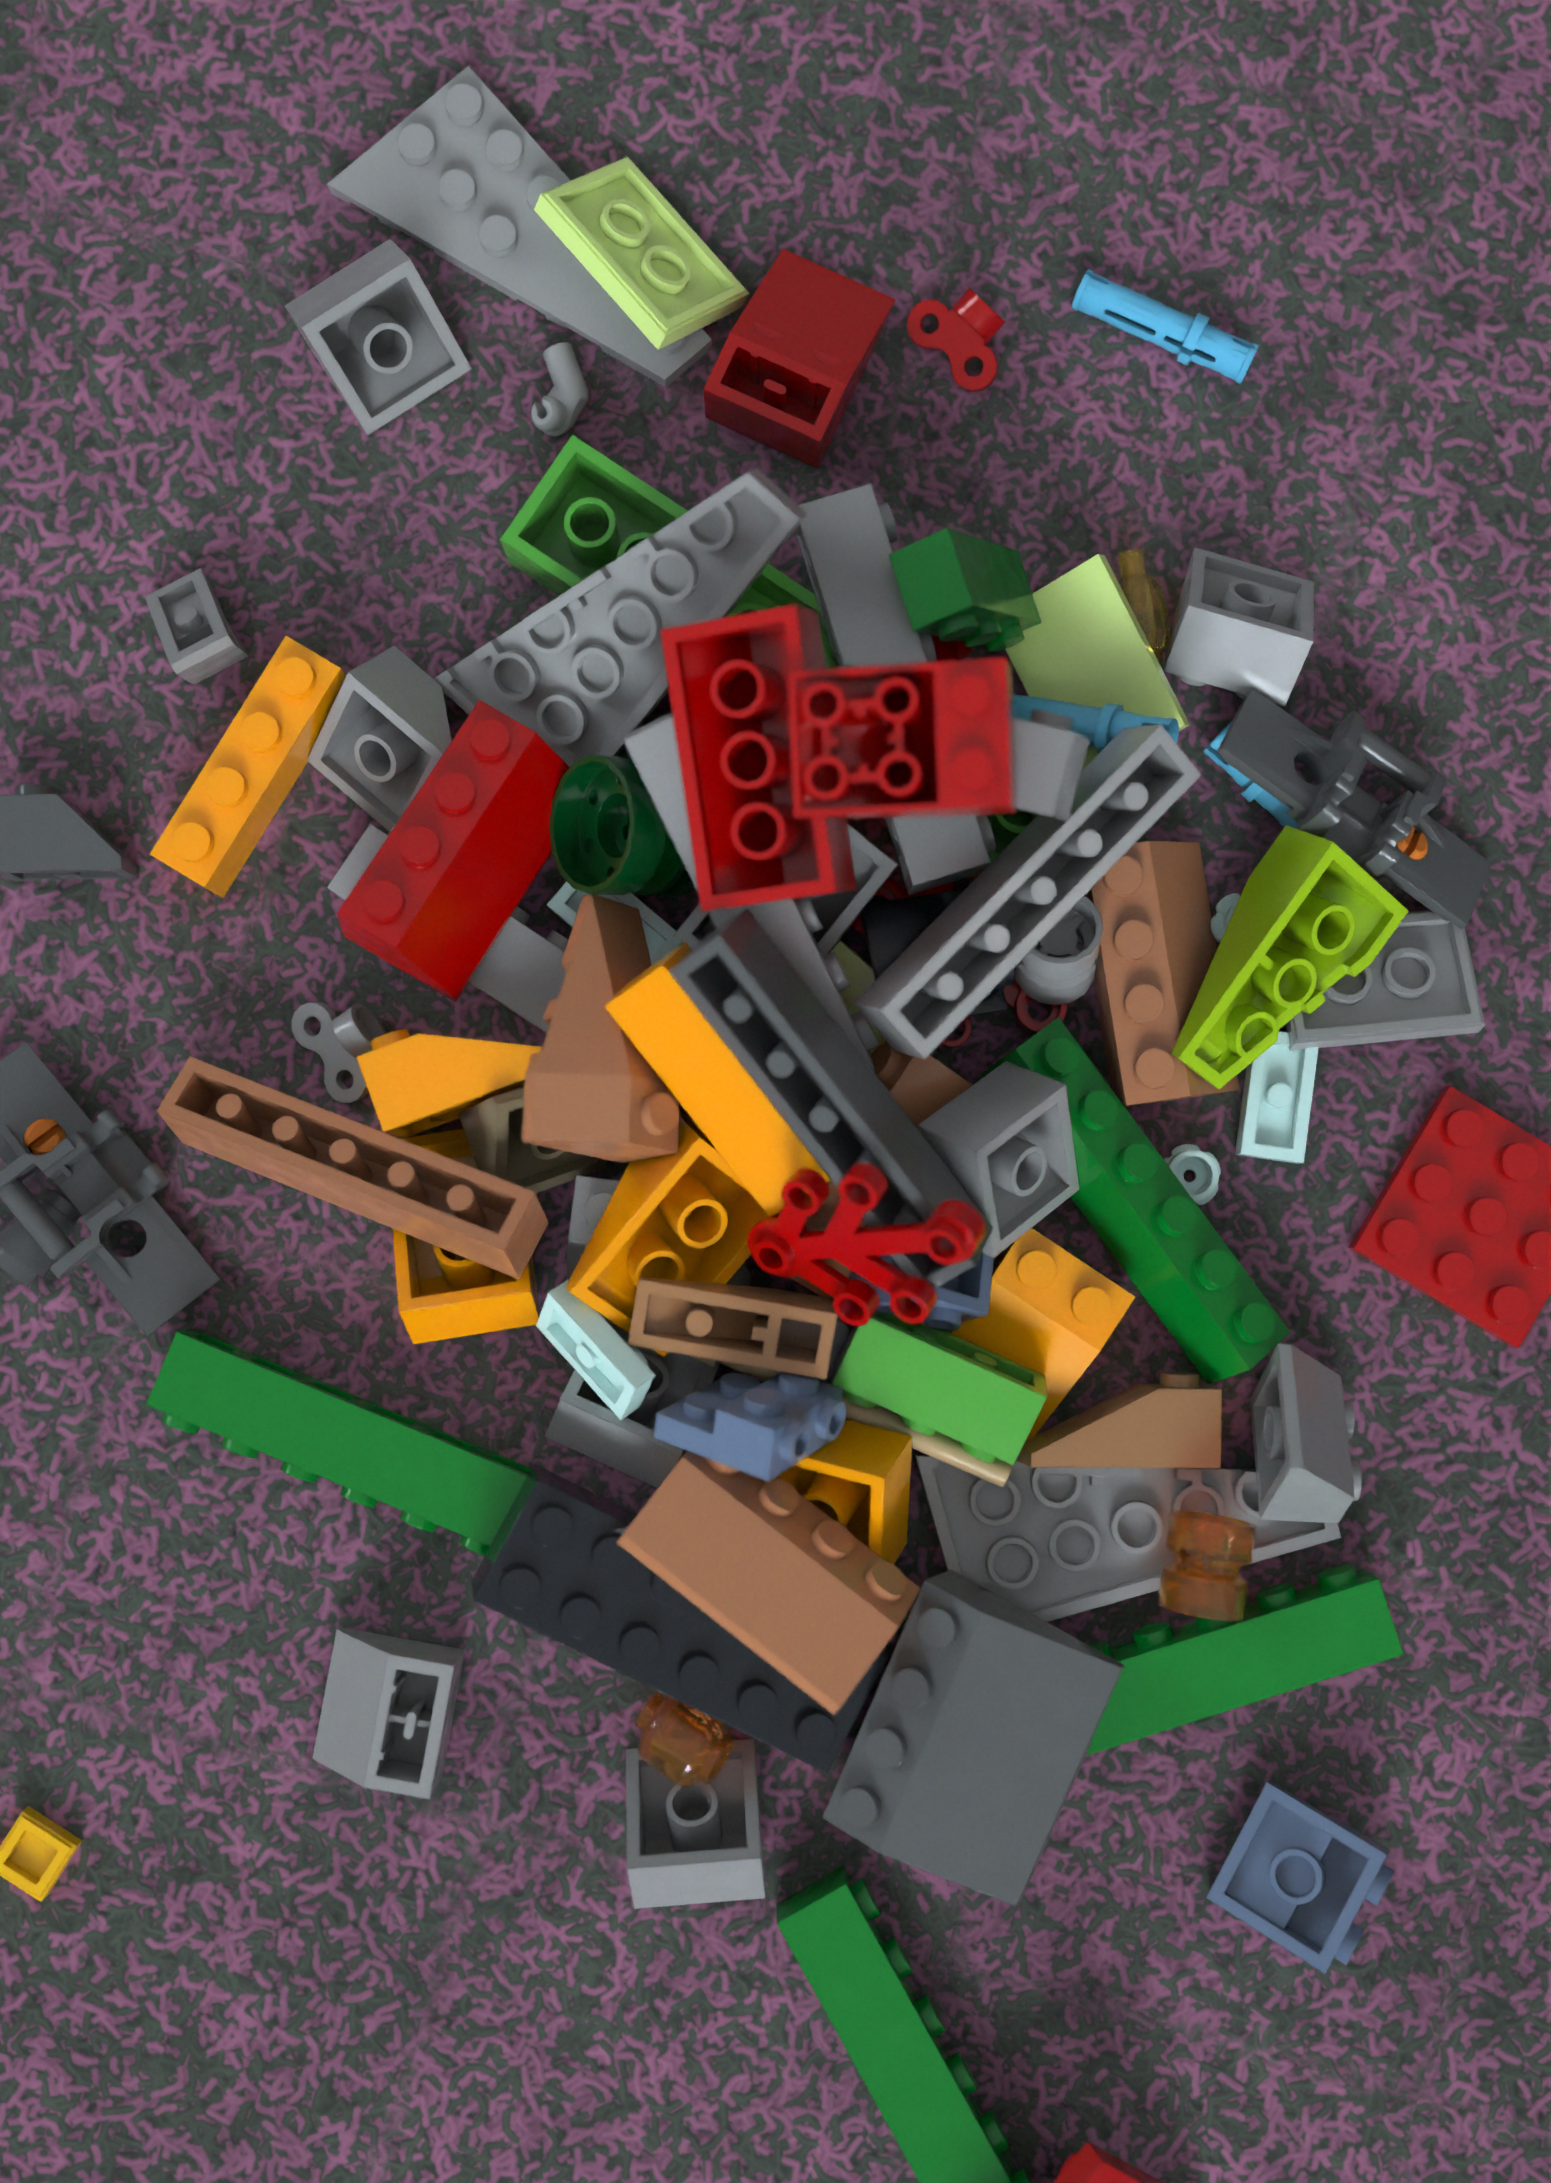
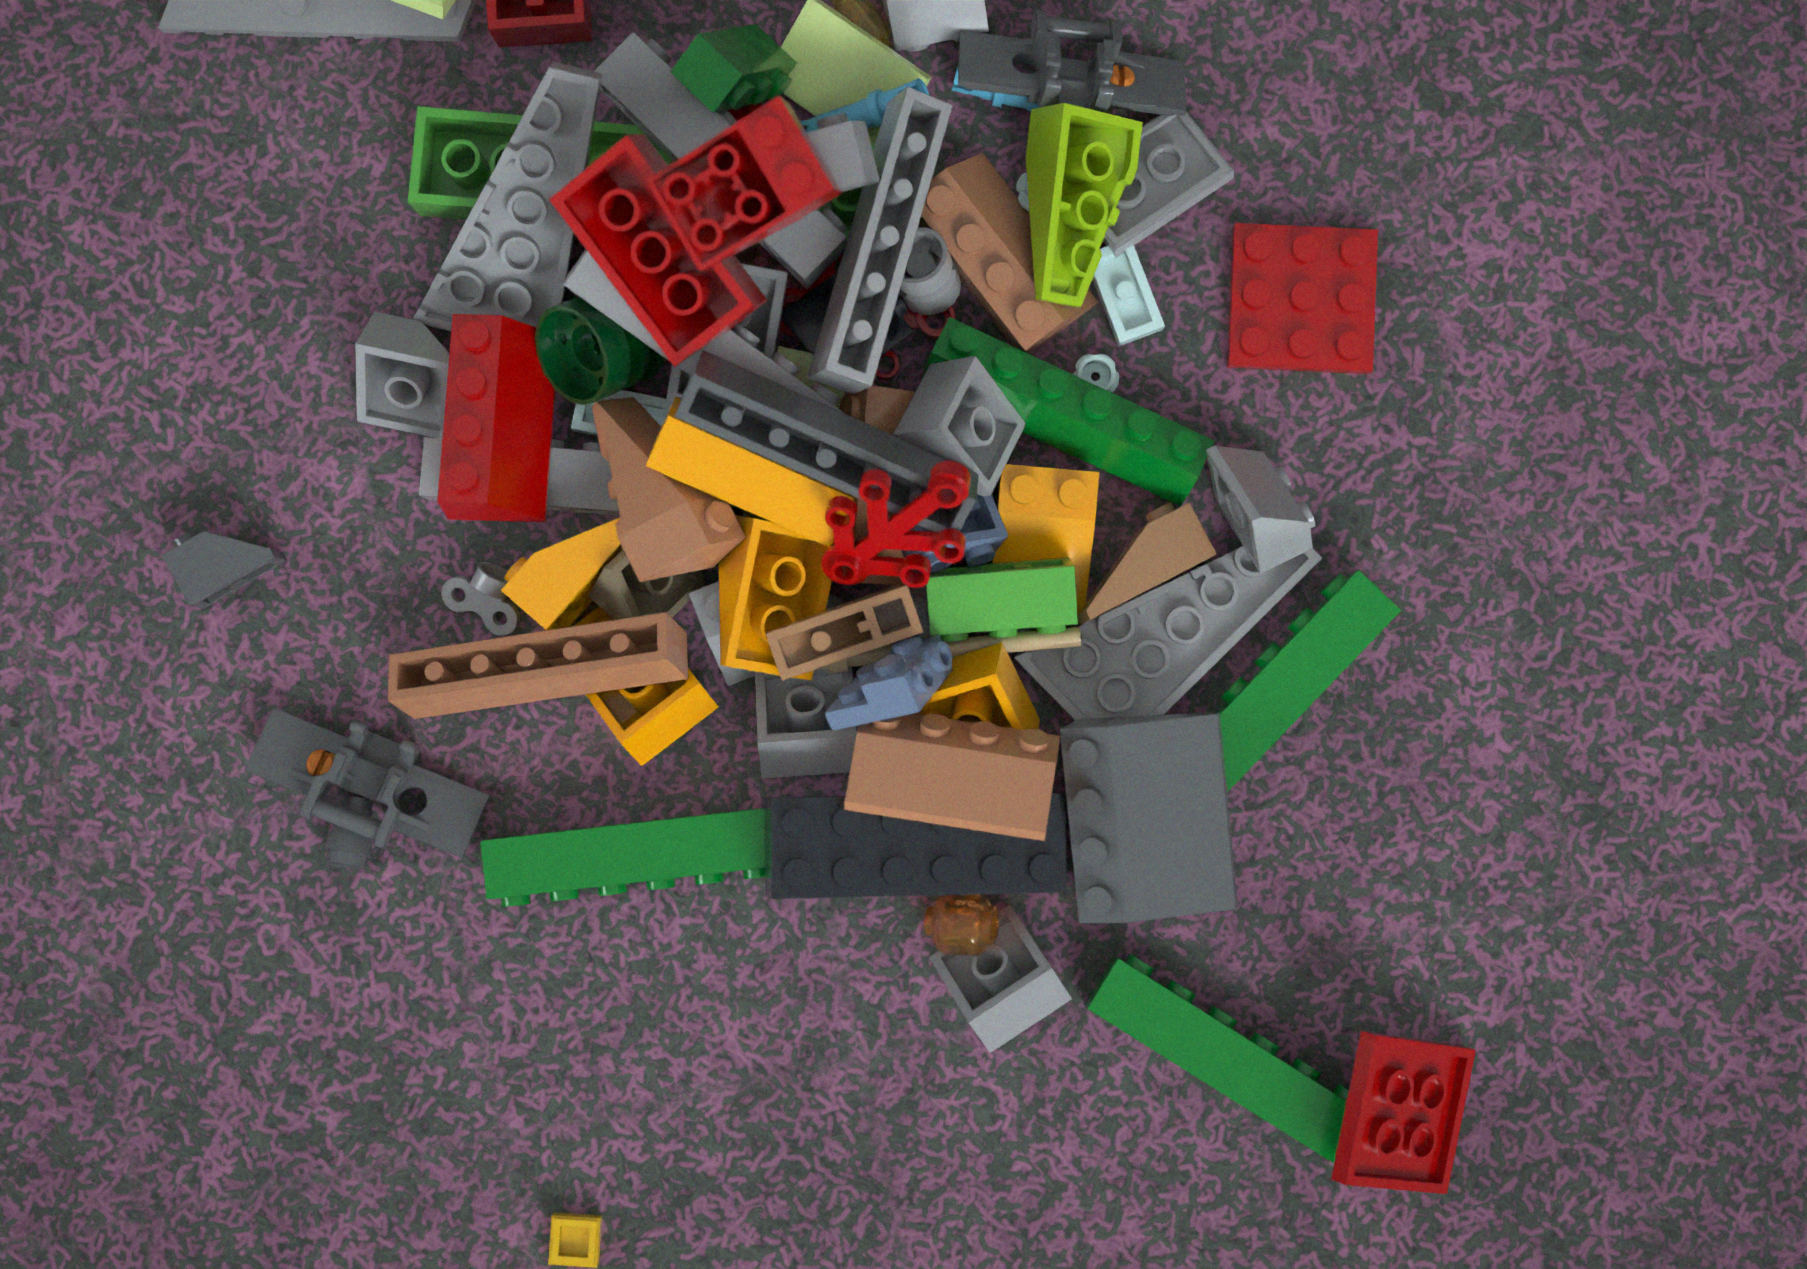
camera: 20 degrees left, 0 degrees up
light grey slope [145,568,248,685] -> none
light orange brick [150,636,346,898] -> none
light grey slope [285,239,472,435] -> none
light grey slope [312,1627,465,1799] -> none
light grey arm [531,342,589,436] -> none
light aqua plate [536,1280,655,1421] -> none
clear orange wheel [1157,1510,1256,1621] -> none
sand blue plate [1206,1780,1395,1974] -> none

